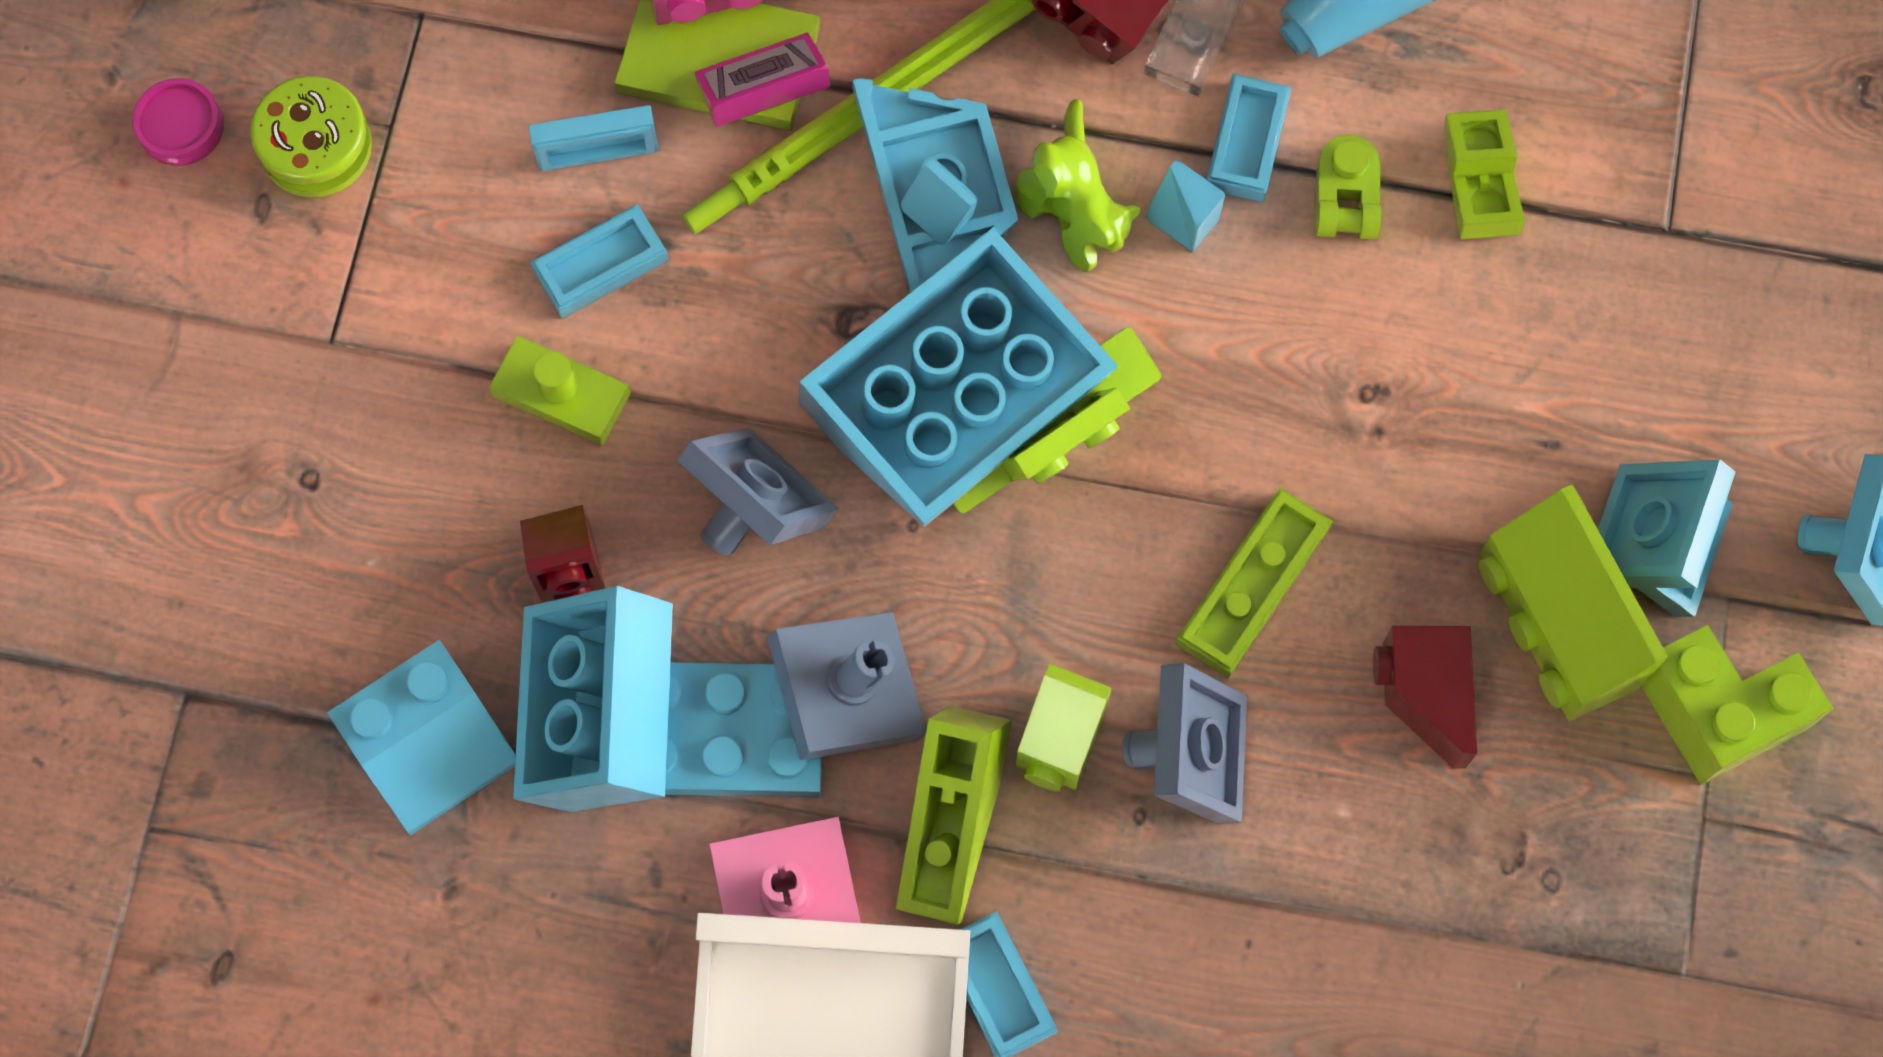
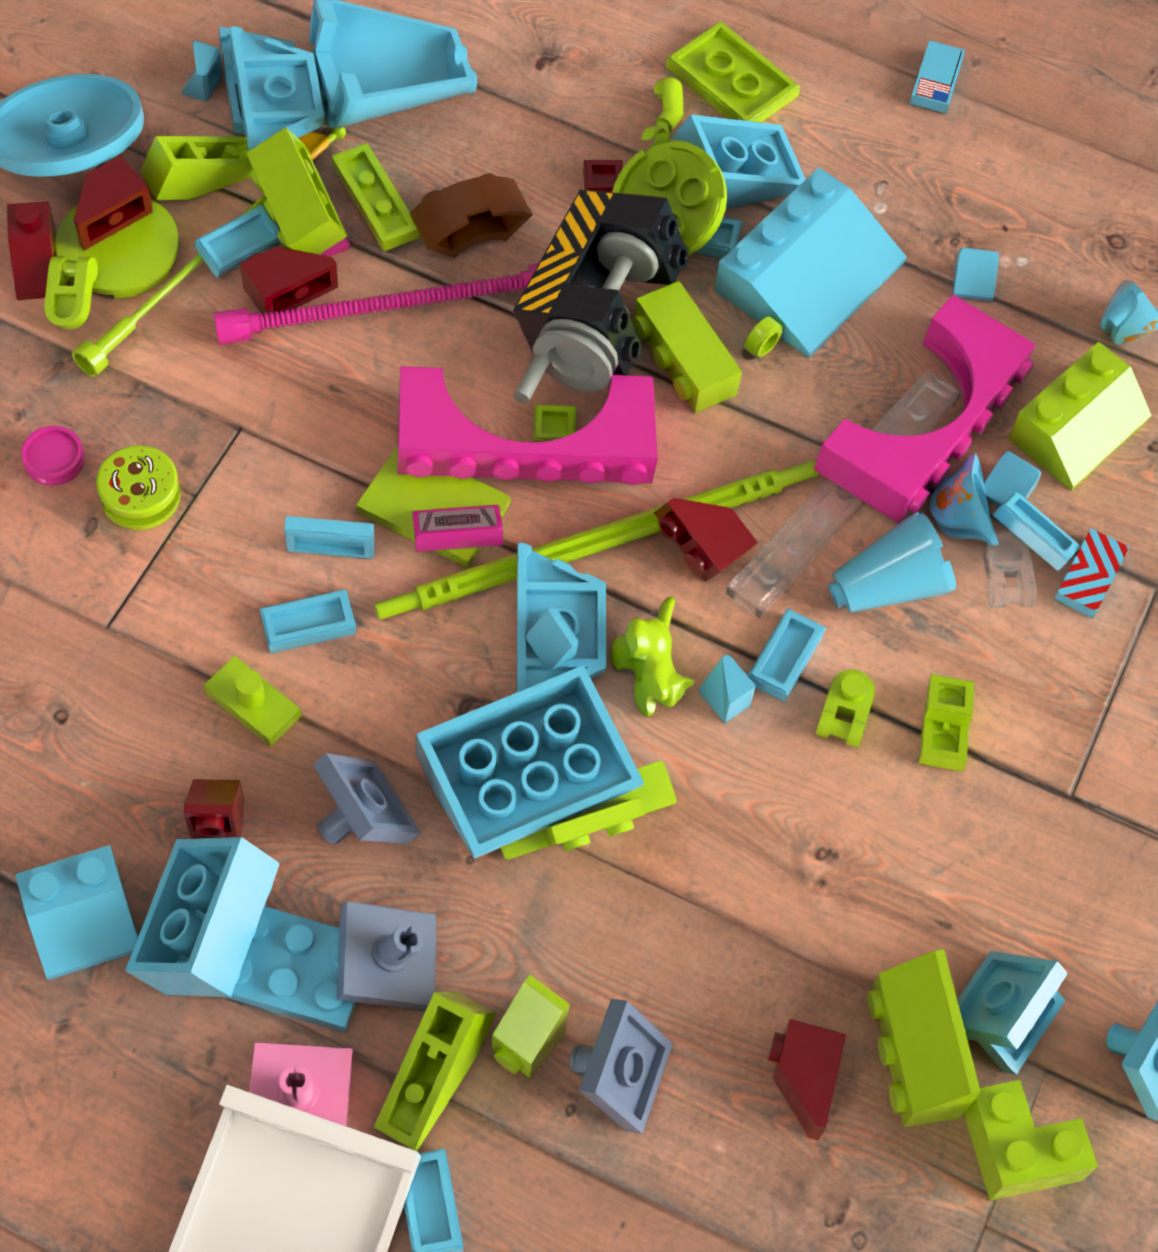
camera: 10 degrees right, 10 degrees down
lime tile [1175,488,1333,679] -> none

